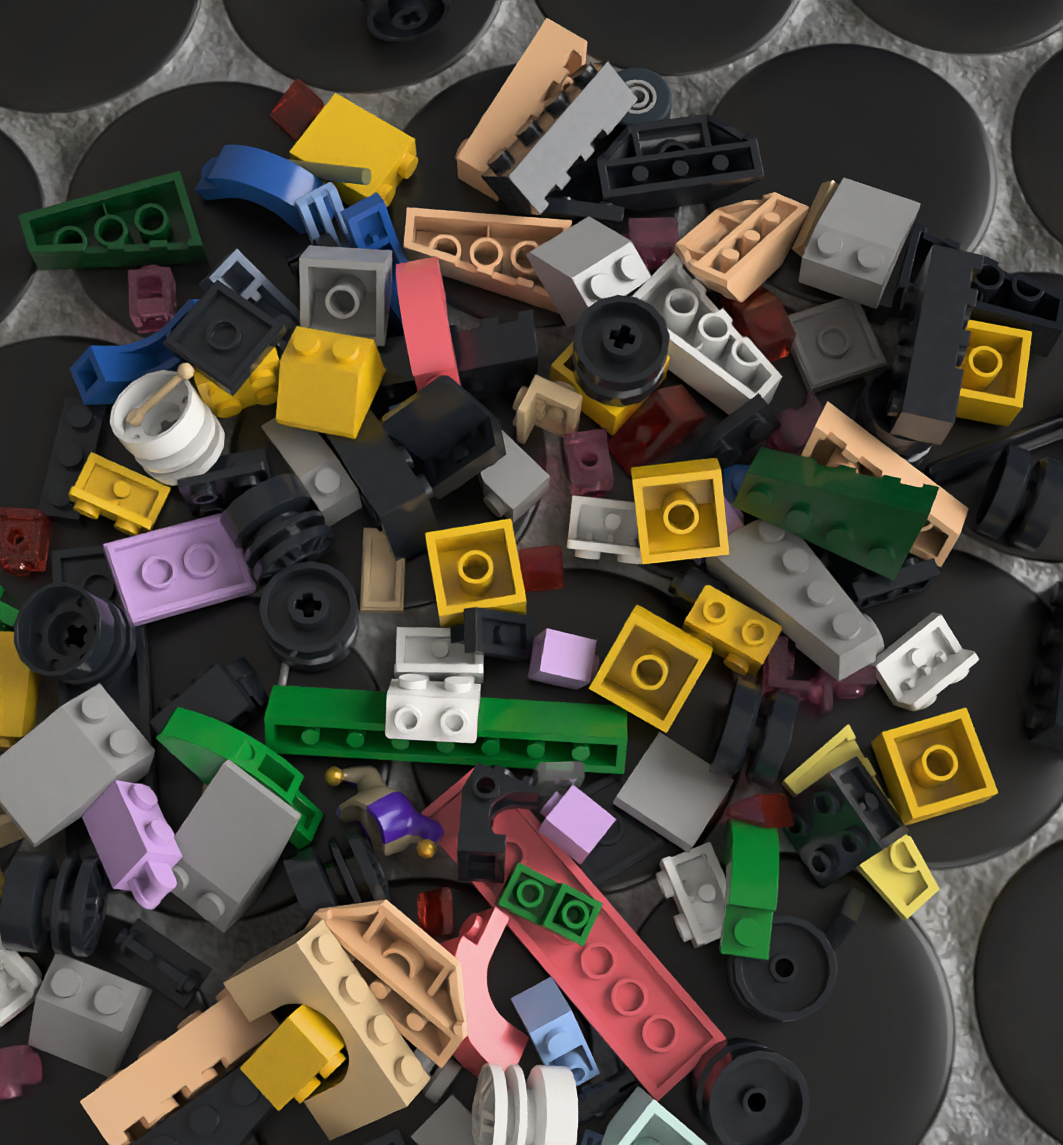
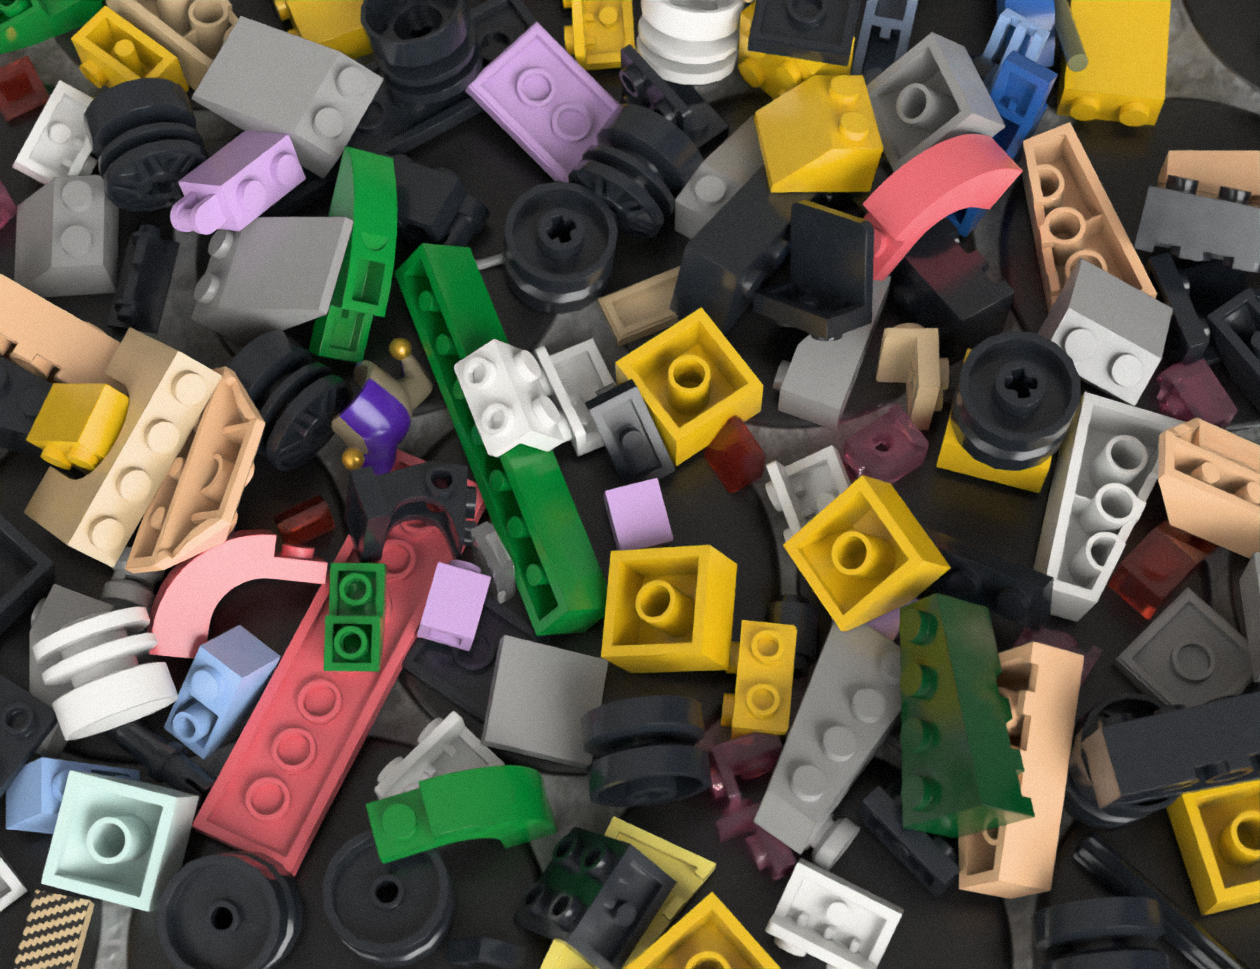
camera: 70 degrees right, 5 degrees down
clear red slope [606,384,707,476] -> none
clear red slope [724,793,794,828] -> none

